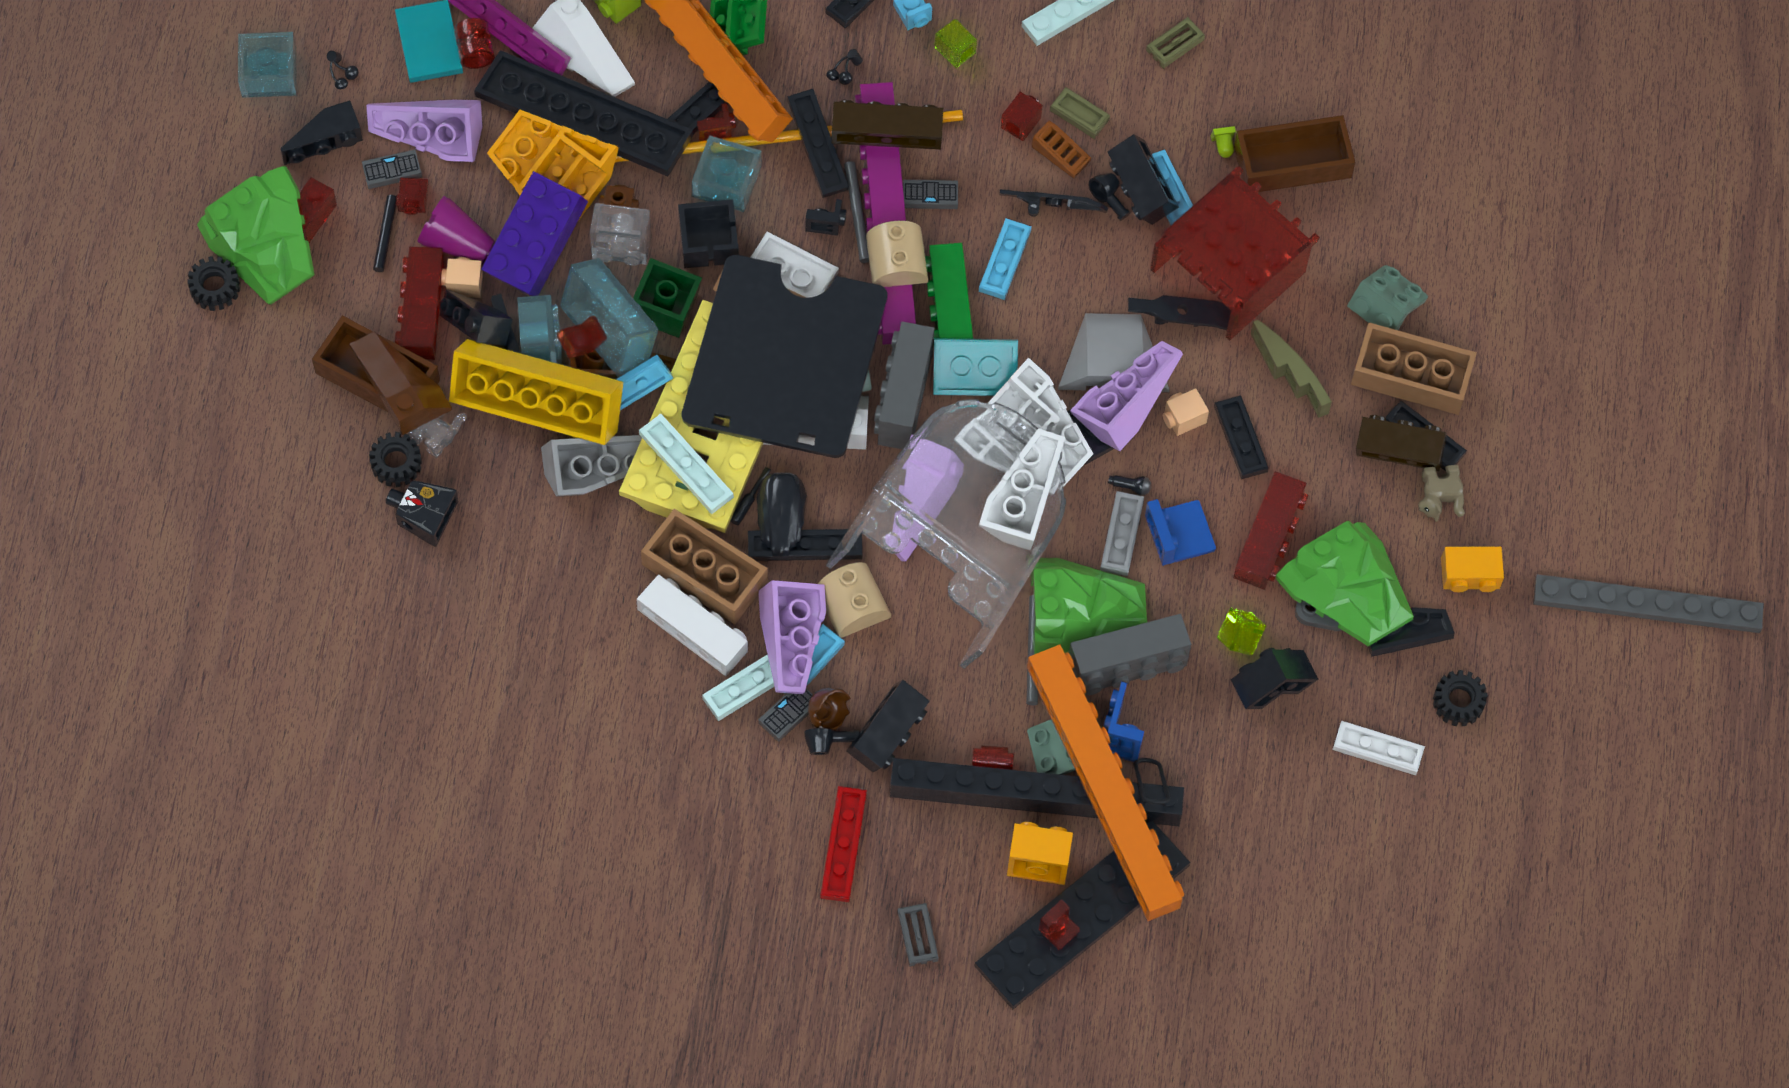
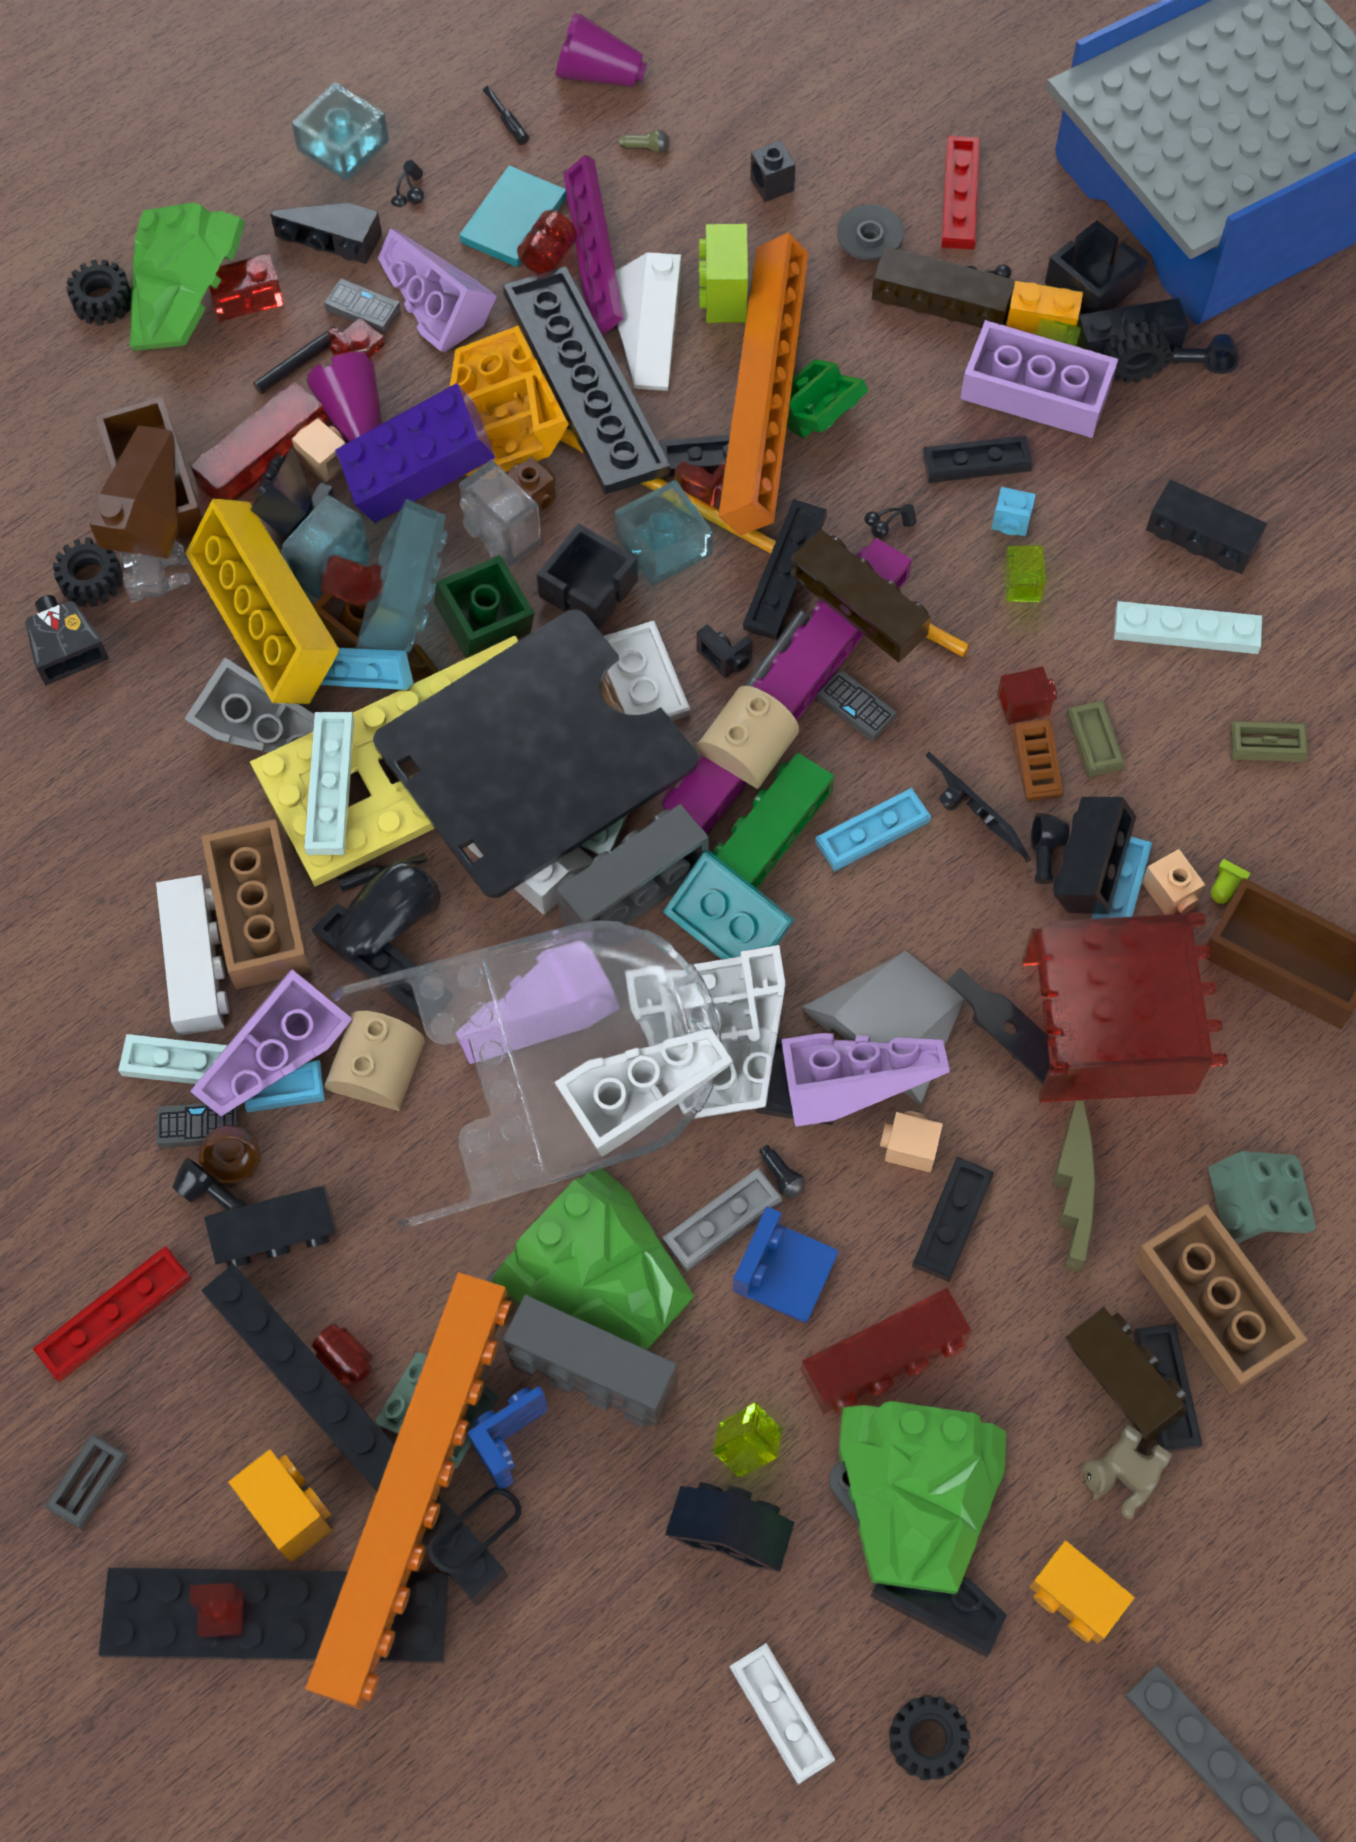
camera: 45 degrees right, 0 degrees up
none -> light nougat brick [1141,849,1205,918]

